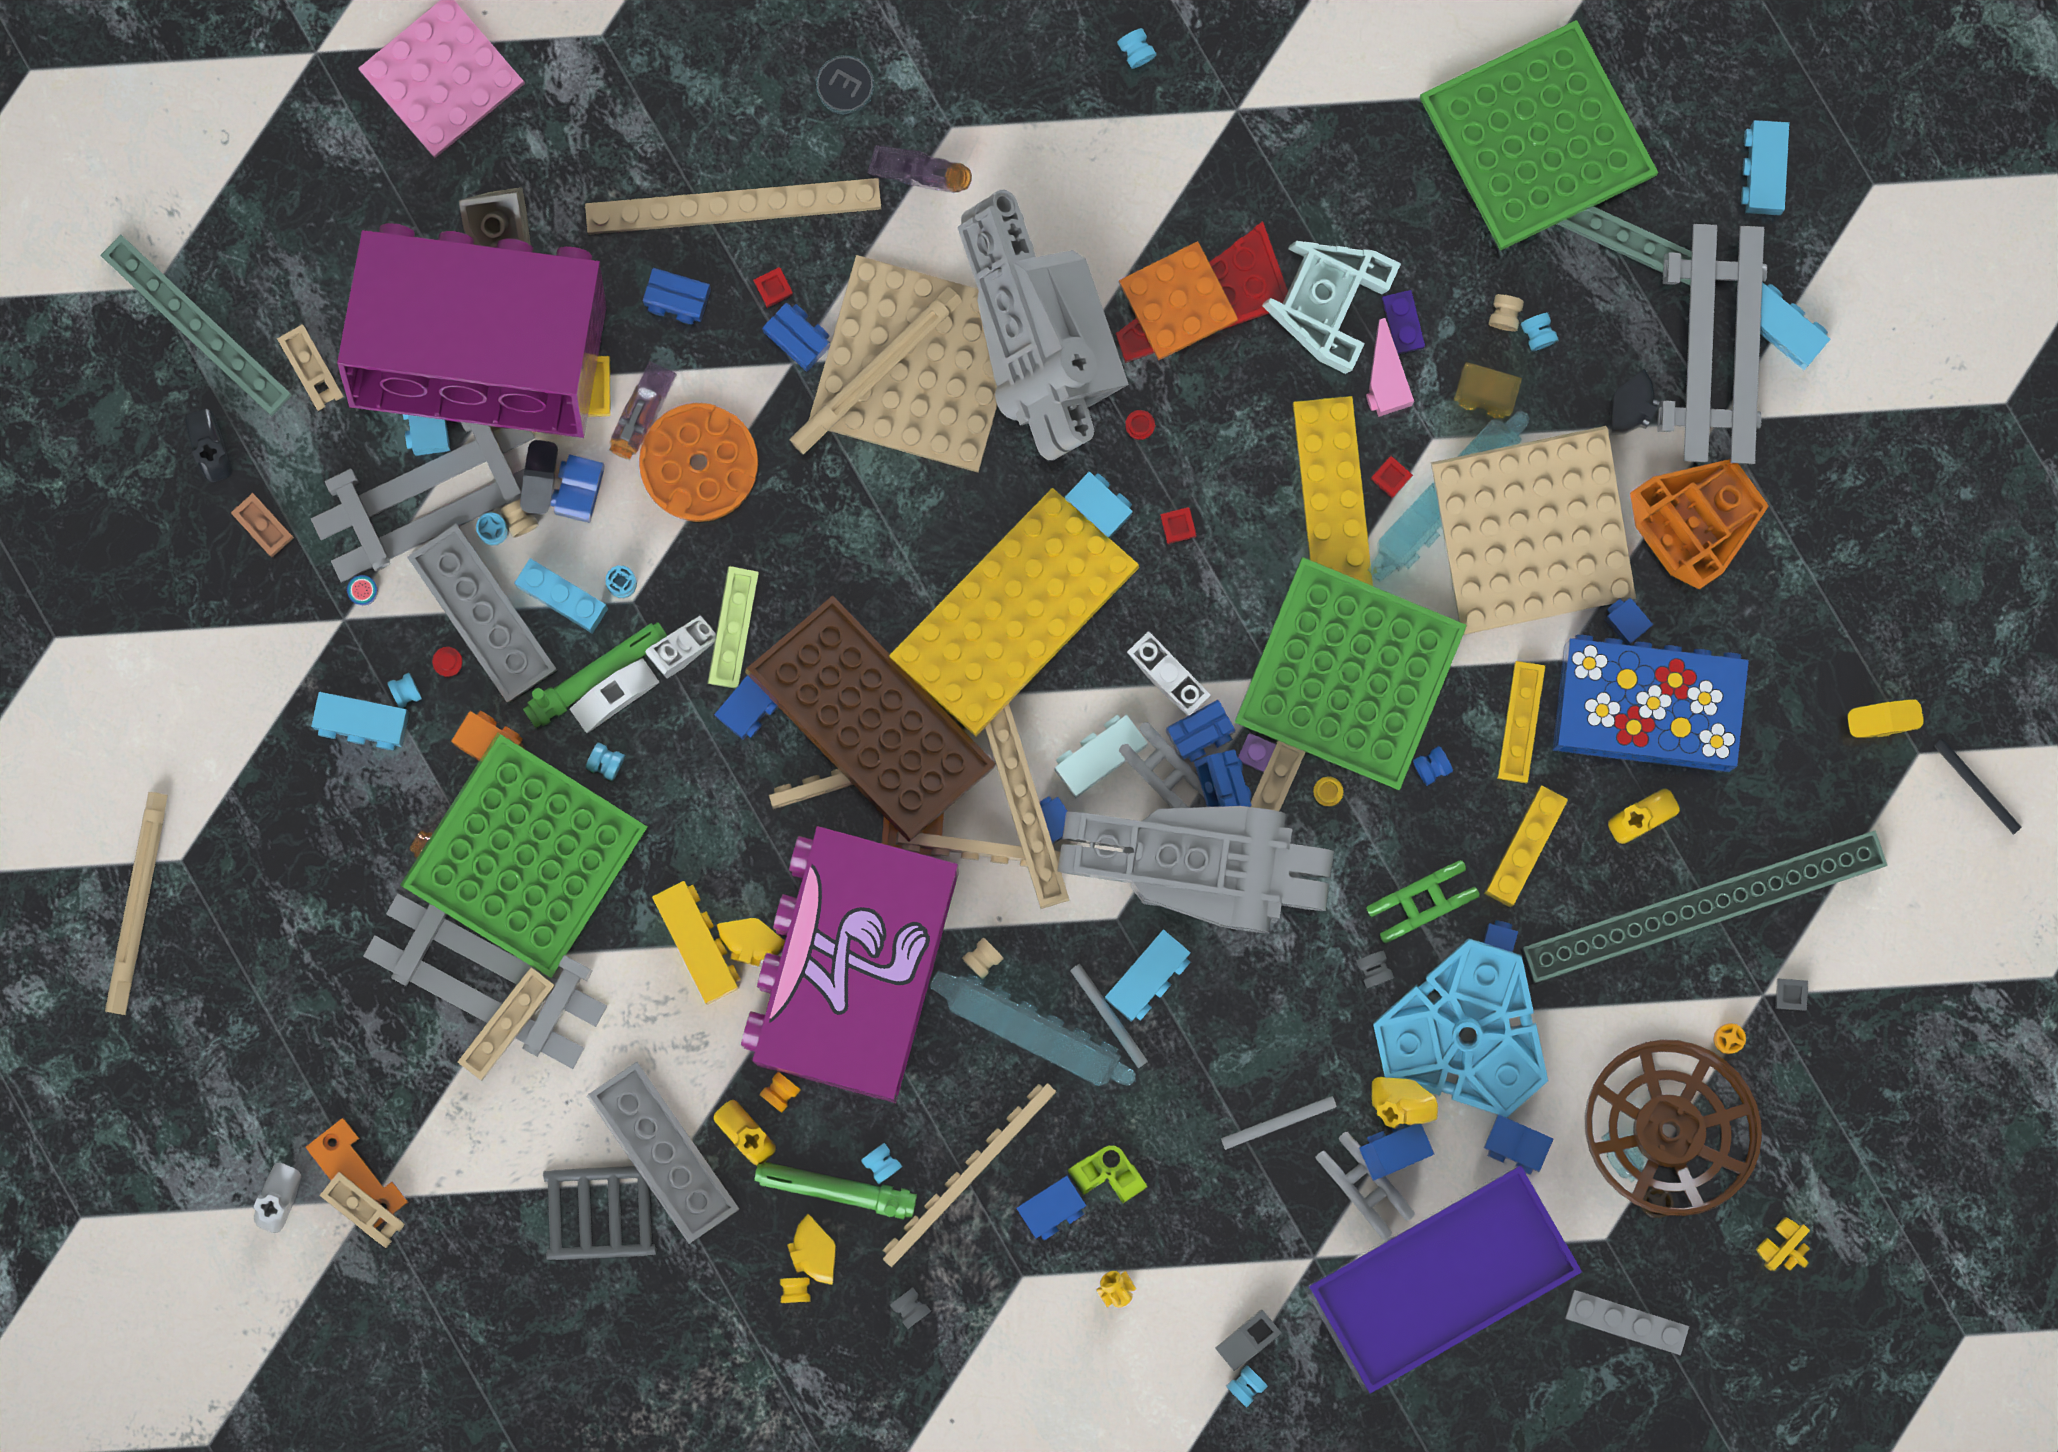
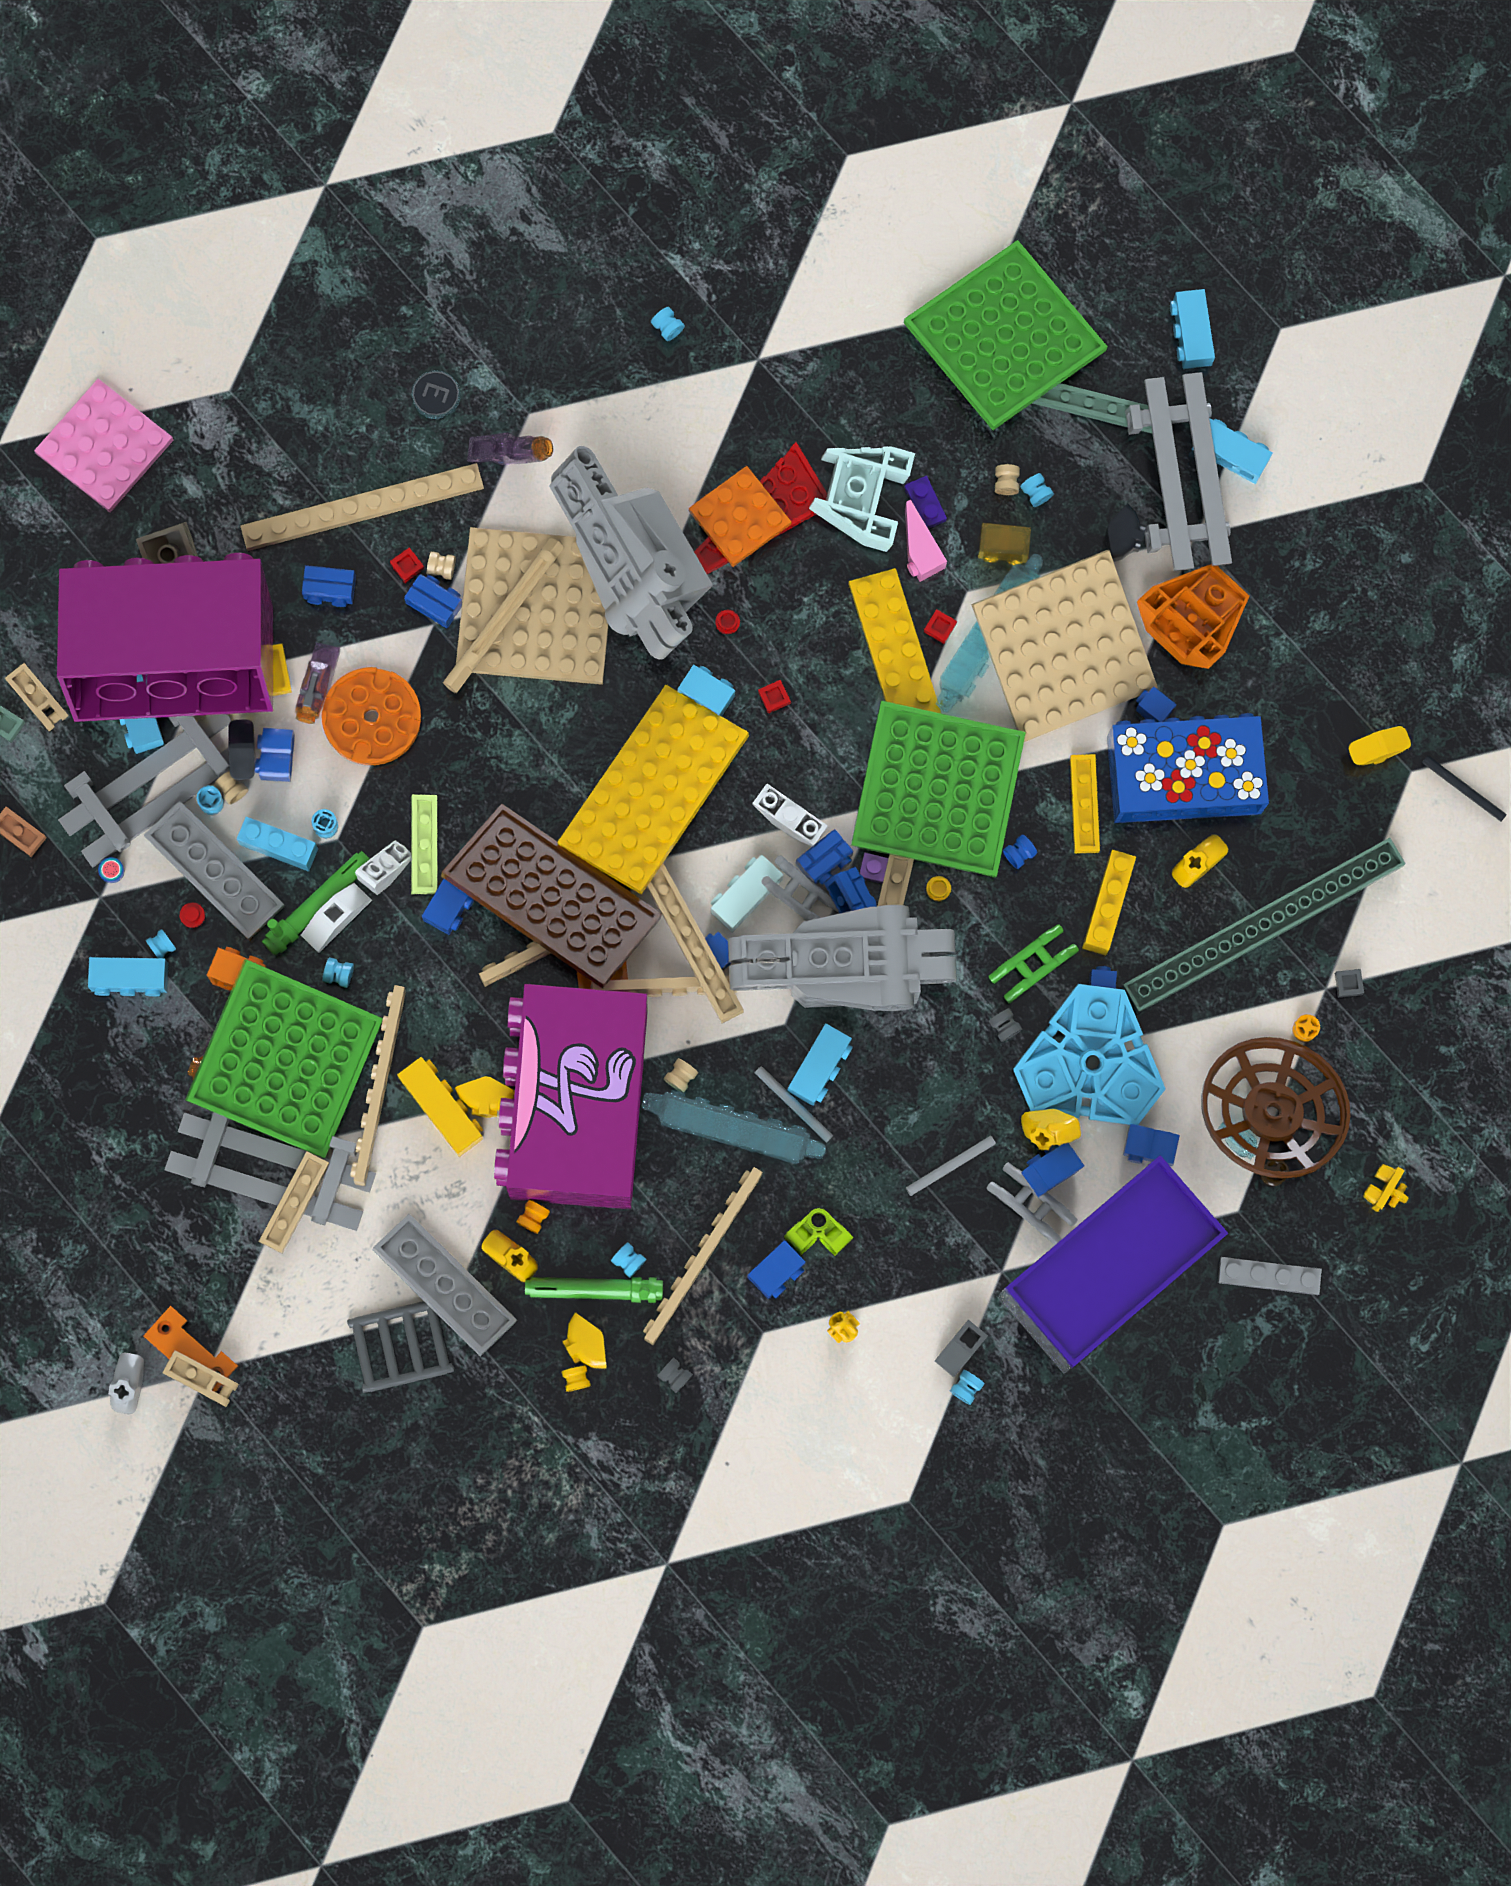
camera: 15 degrees left, 5 degrees down
none -> tan plate [350,985,406,1186]
none -> tan wheel [427,551,456,580]

